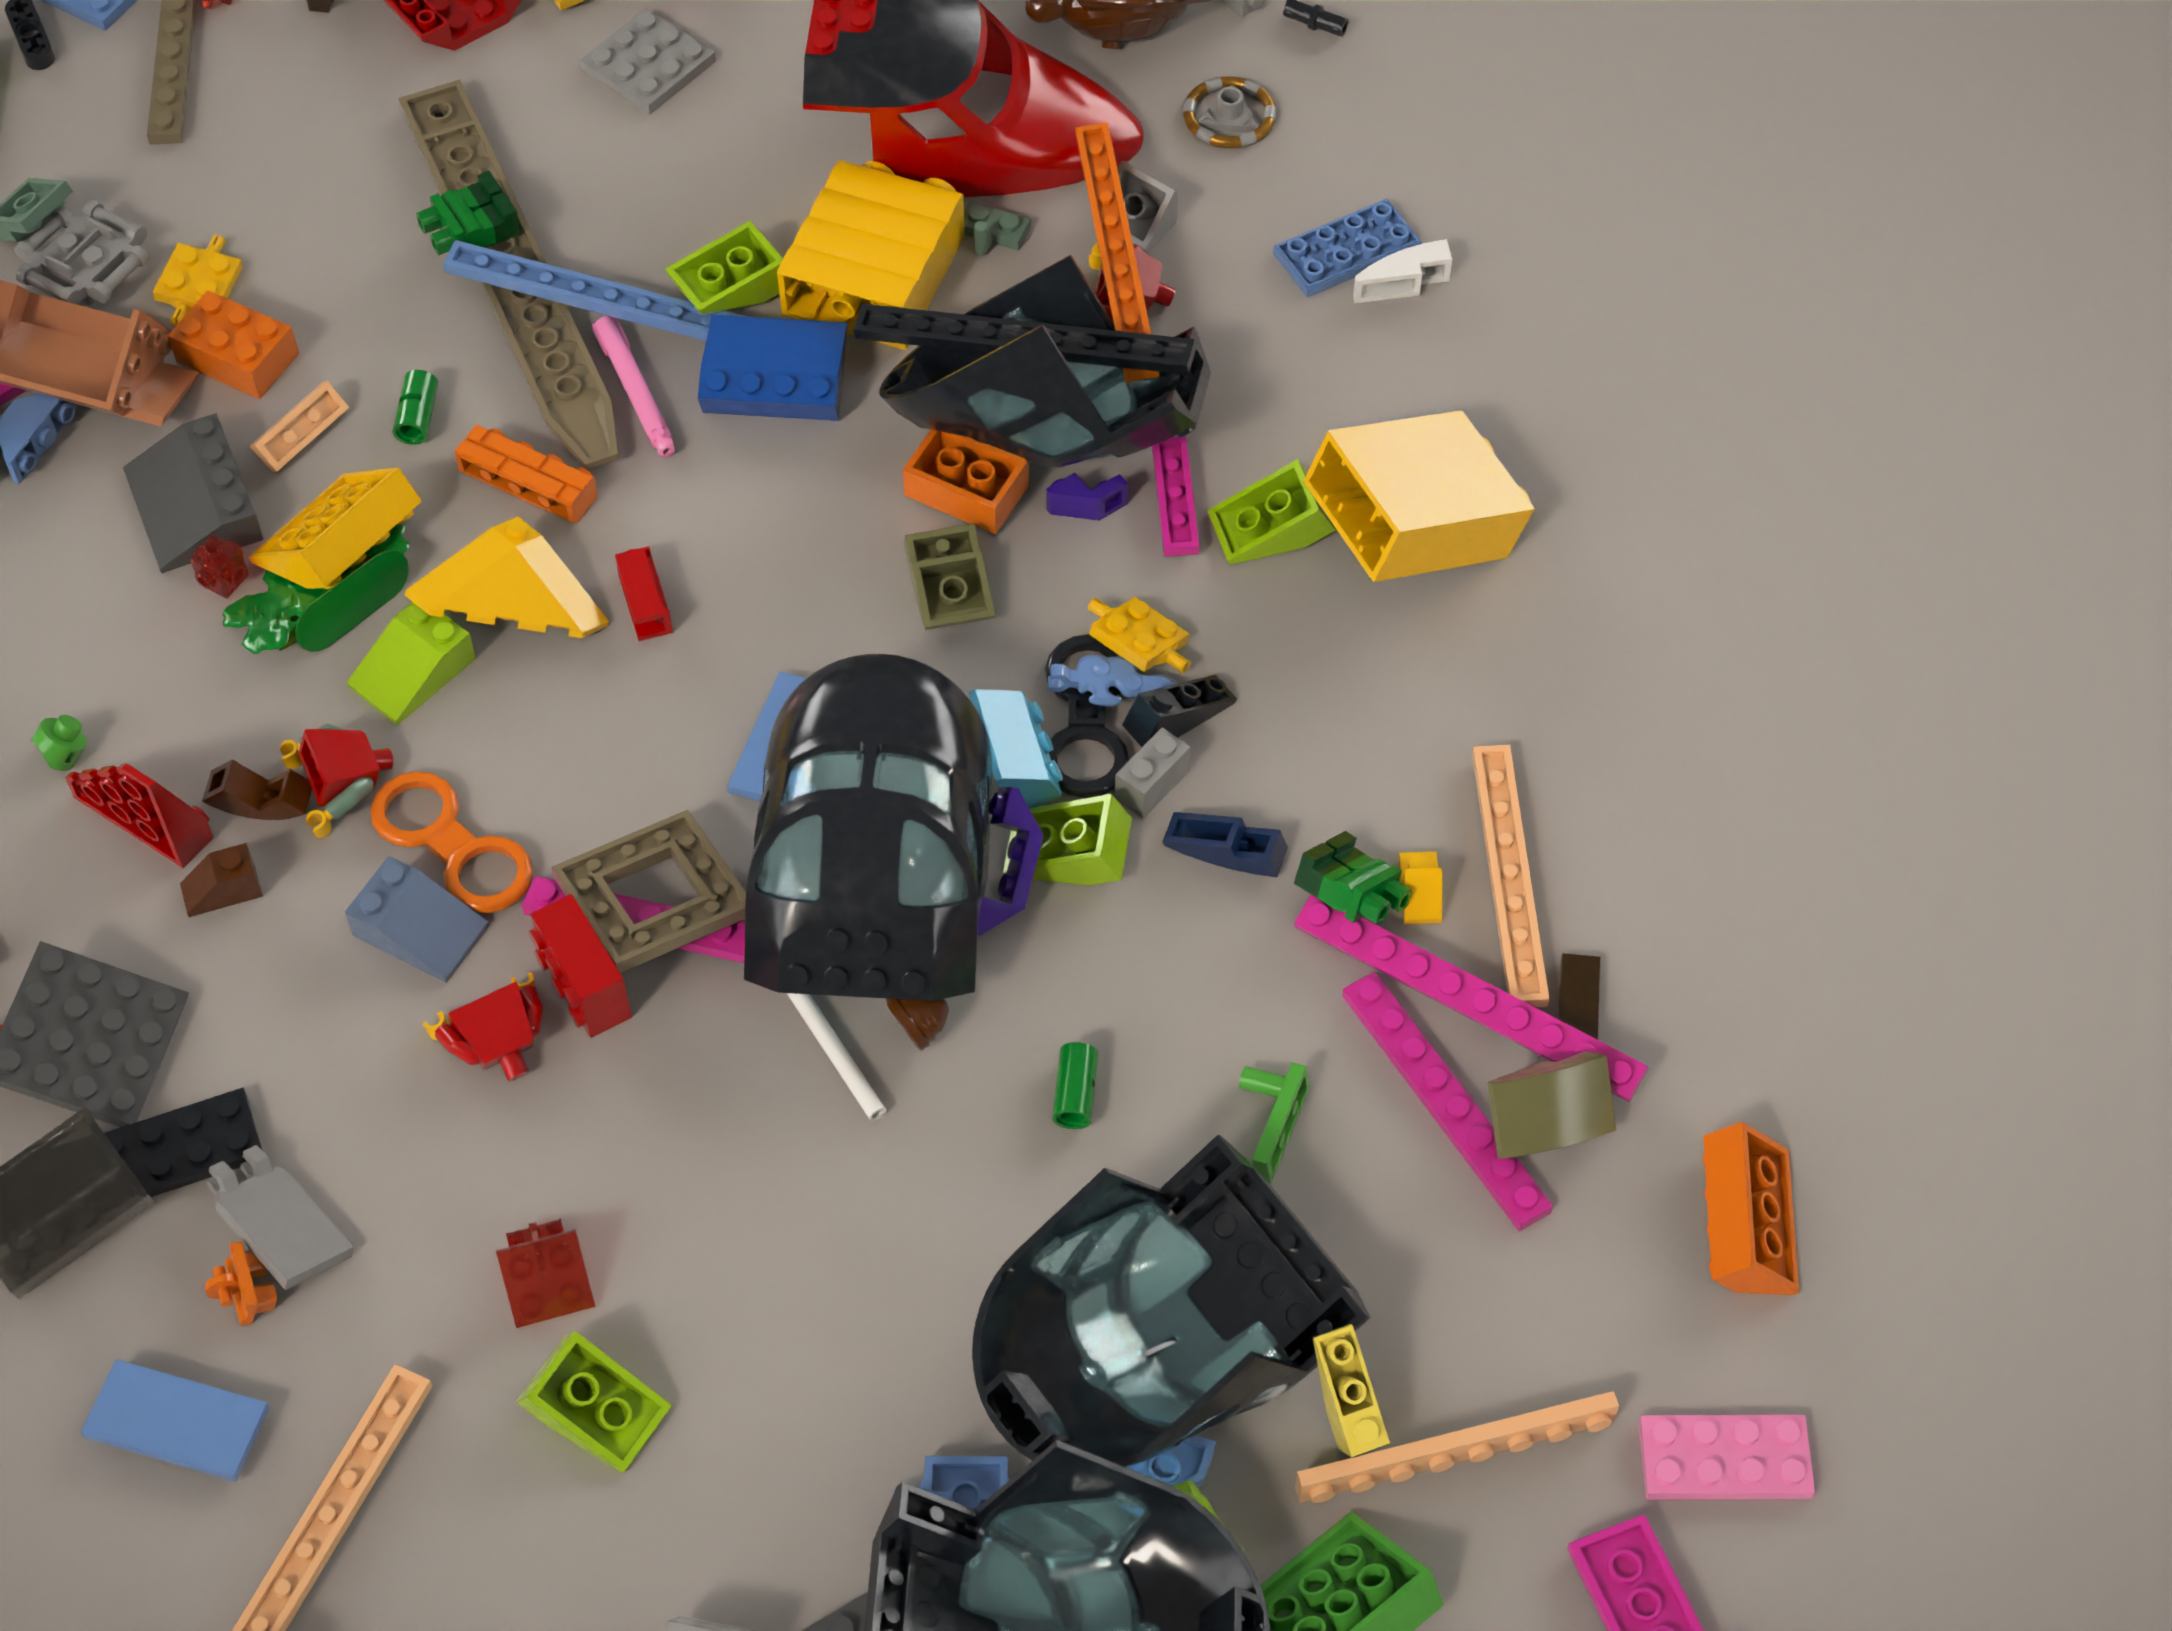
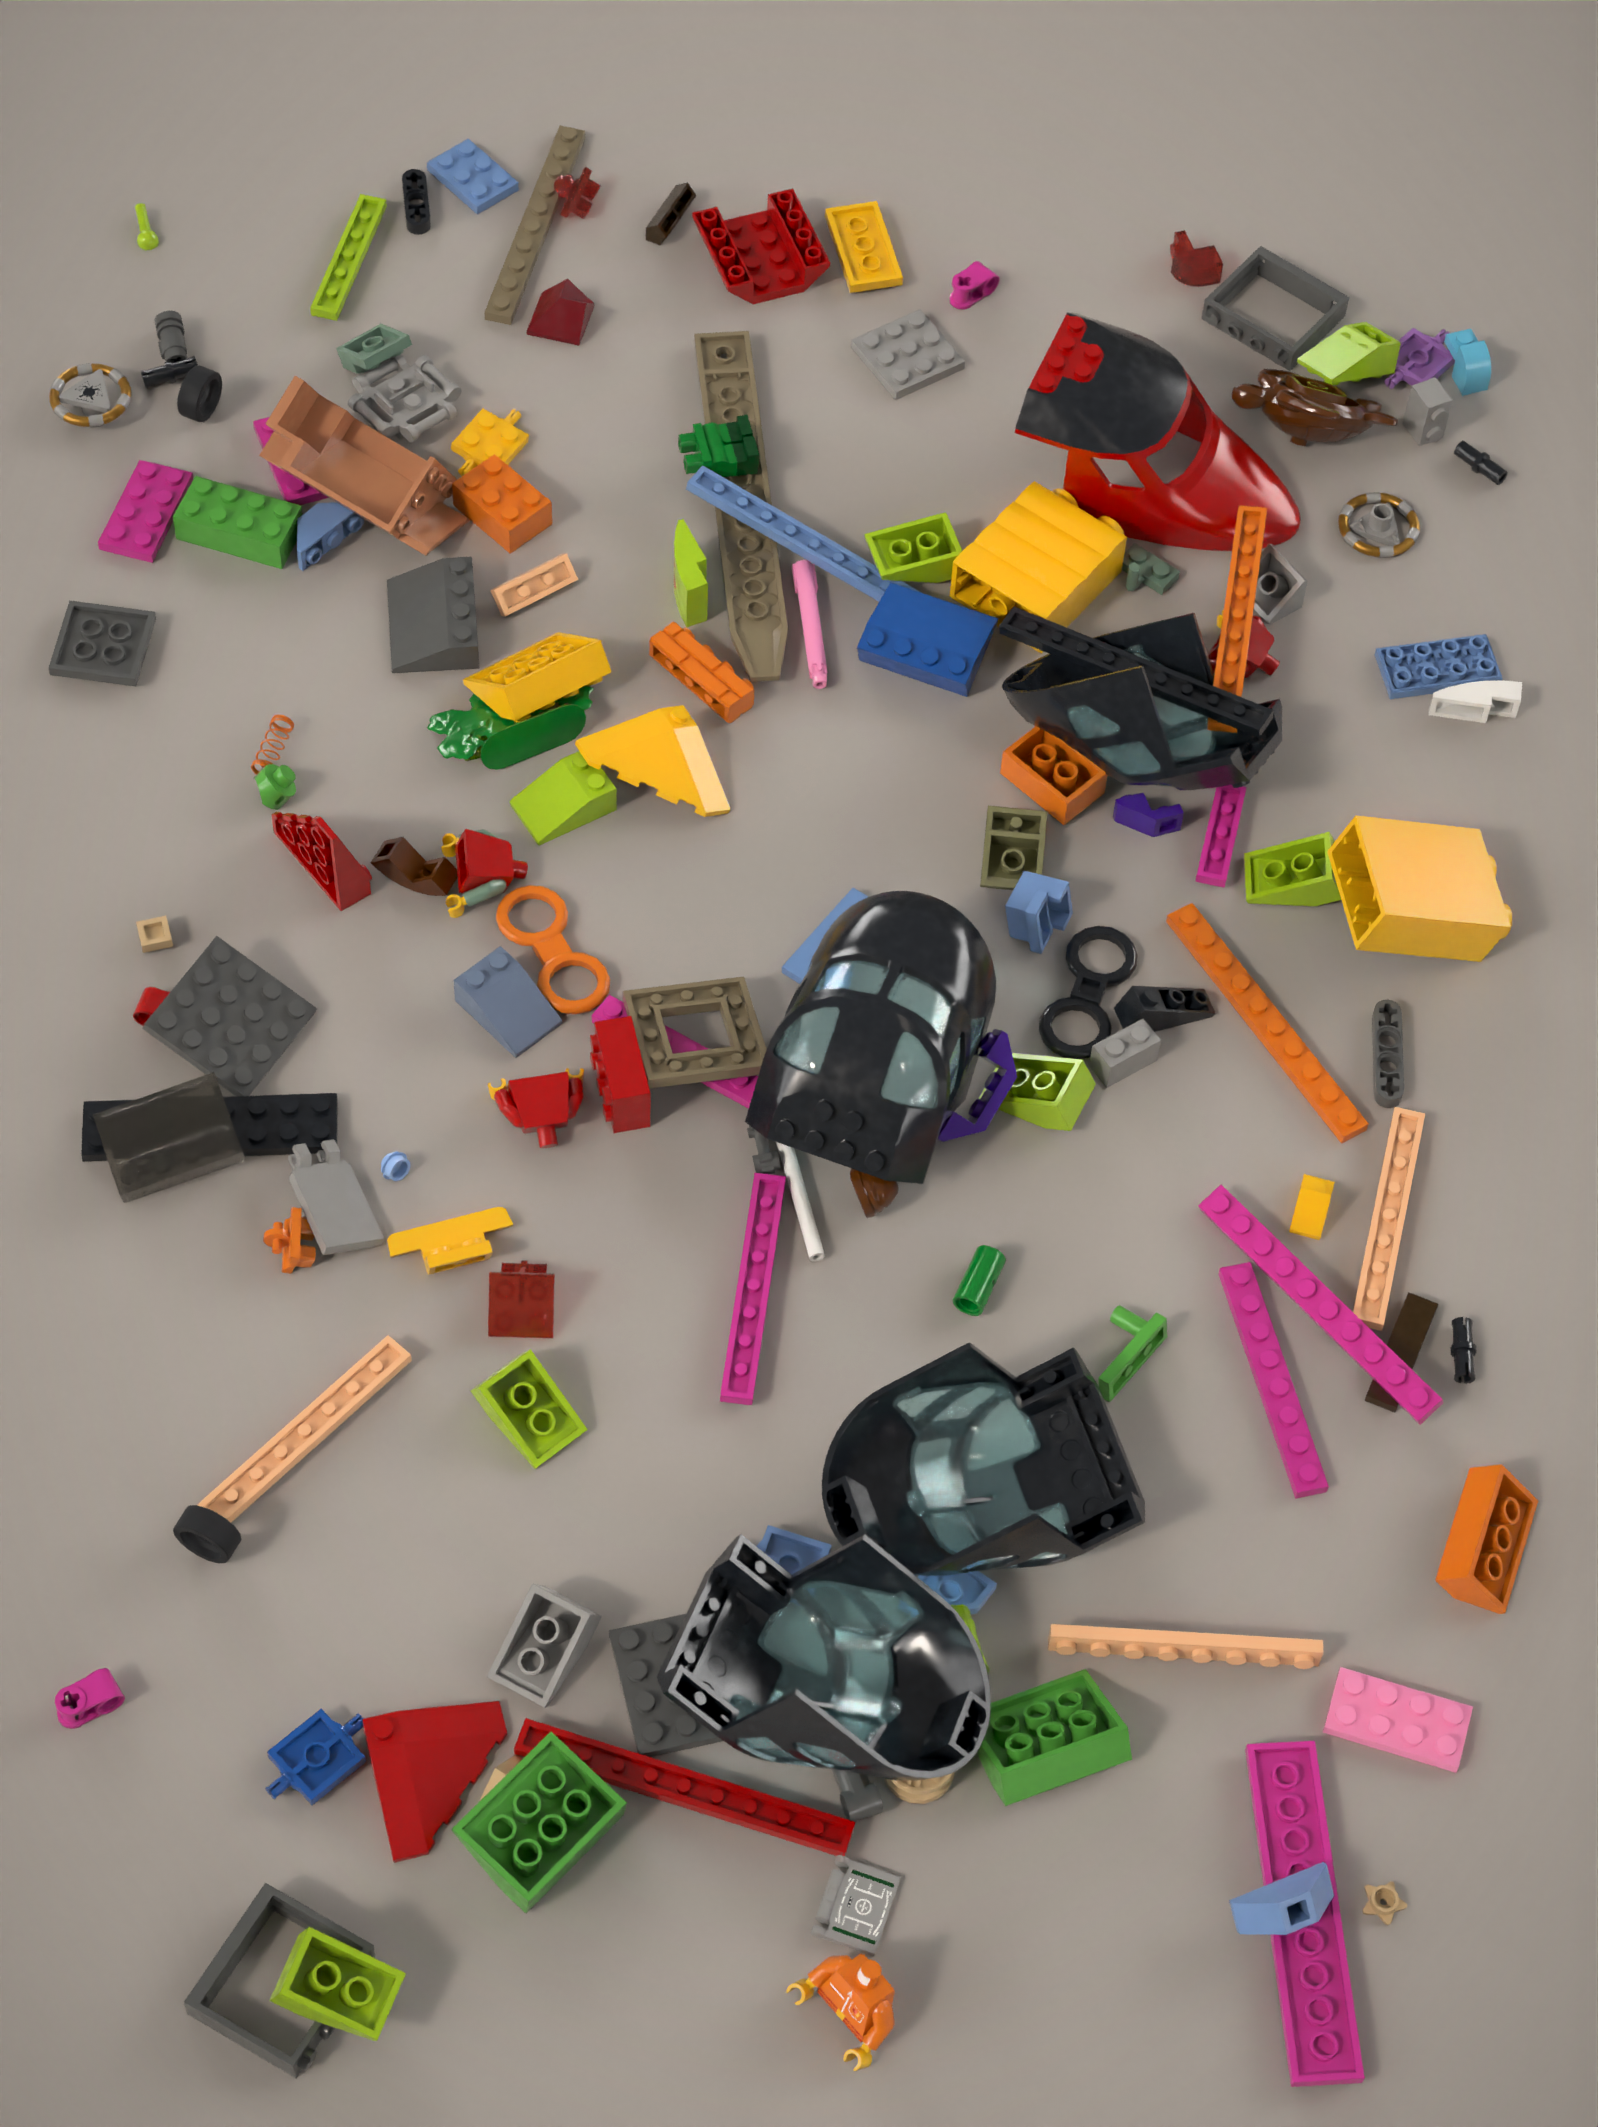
camera: 15 degrees right, 0 degrees up
medium blue tile [80,1359,270,1482] -> none
reddish brown slope [180,843,263,917] -> none
clear red brick [190,535,249,599] -> none
green pin [392,370,438,445] -> none
red window [615,546,673,642] -> none
medium azure slope [968,689,1063,808] -> none
medium blue piece [1048,654,1179,706] -> none
yellow plate [1087,597,1191,674] -> none
dark blue slope [1162,812,1288,877] -> none
green hips [1294,831,1412,924] -> none
light yellow slope [1313,1324,1390,1457] -> none
olive slope [1487,1051,1616,1159] -> none
none -> orange piece [251,714,294,775]
none -> light blue plate [381,1151,410,1181]
none -> yellow plate [387,1207,513,1275]
none -> dark red slope [527,279,594,346]
none -> lime slope [674,519,708,628]
none -> dark pink plate [720,1173,786,1406]
none -> dark grey bar [747,1125,781,1174]
none -> medium blue plate [1005,871,1073,954]
none -> orange plate [1166,903,1369,1144]
none -> dark grey beam [1372,999,1404,1108]
none -> black pin [1450,1317,1477,1384]

